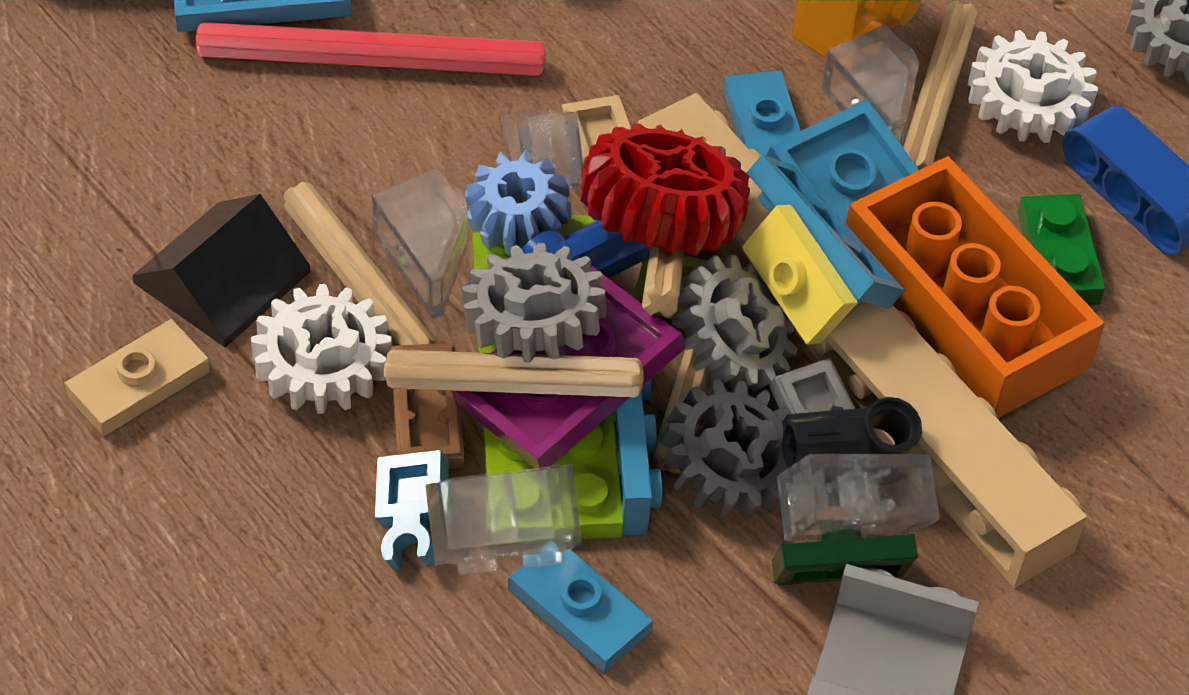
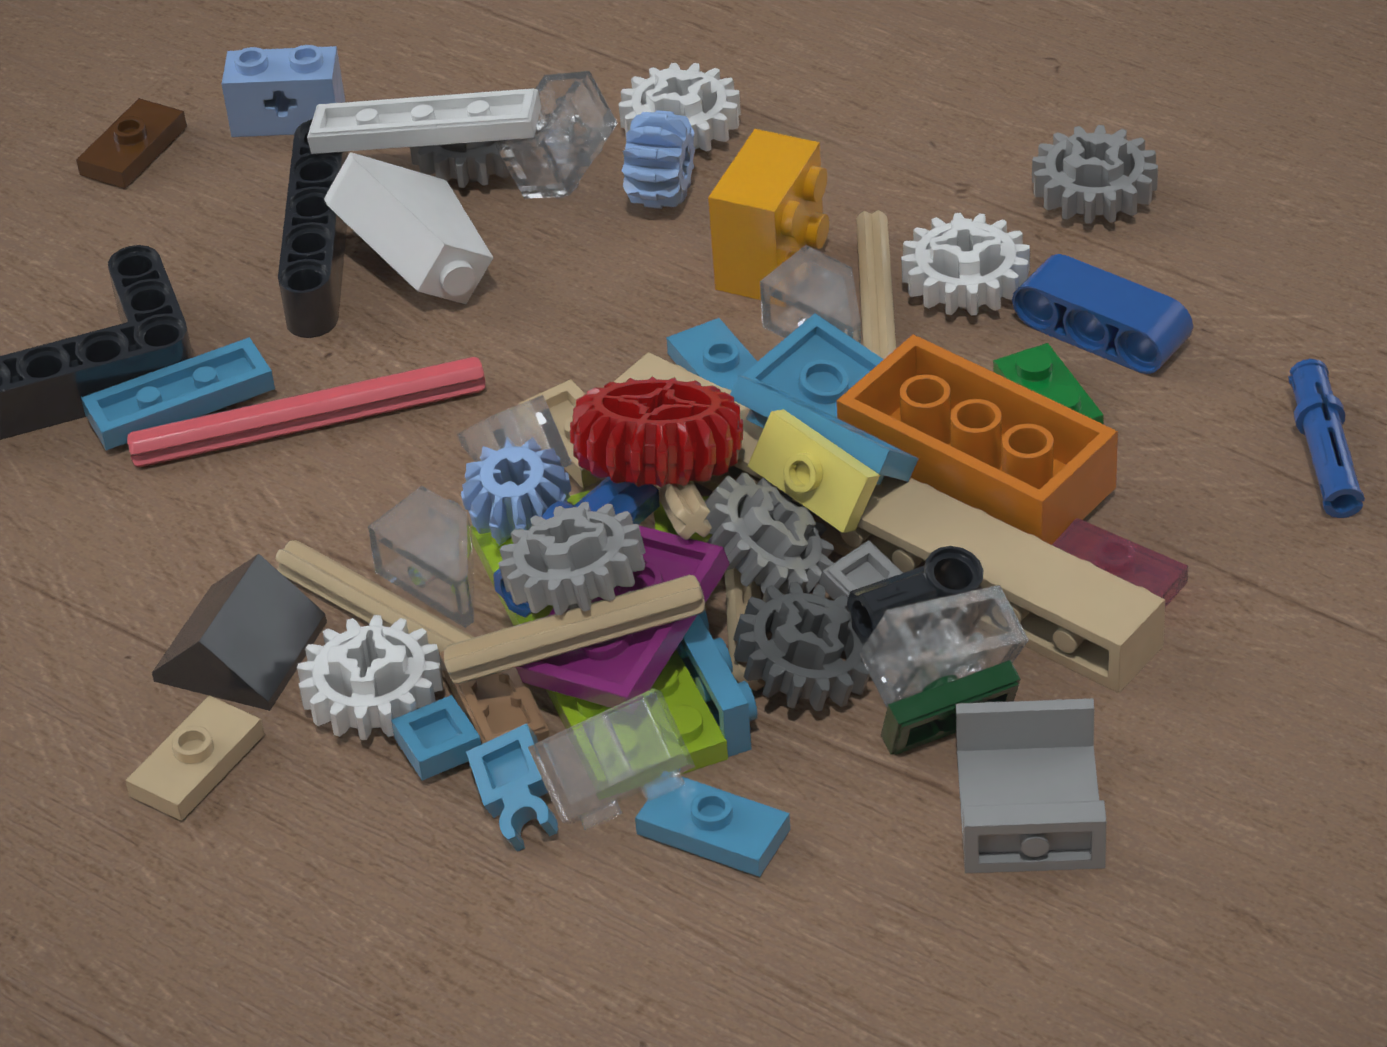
camera: 10 degrees left, 10 degrees down
none -> dark azure plate [391,695,482,781]
none -> clear pink plate [1052,518,1188,608]

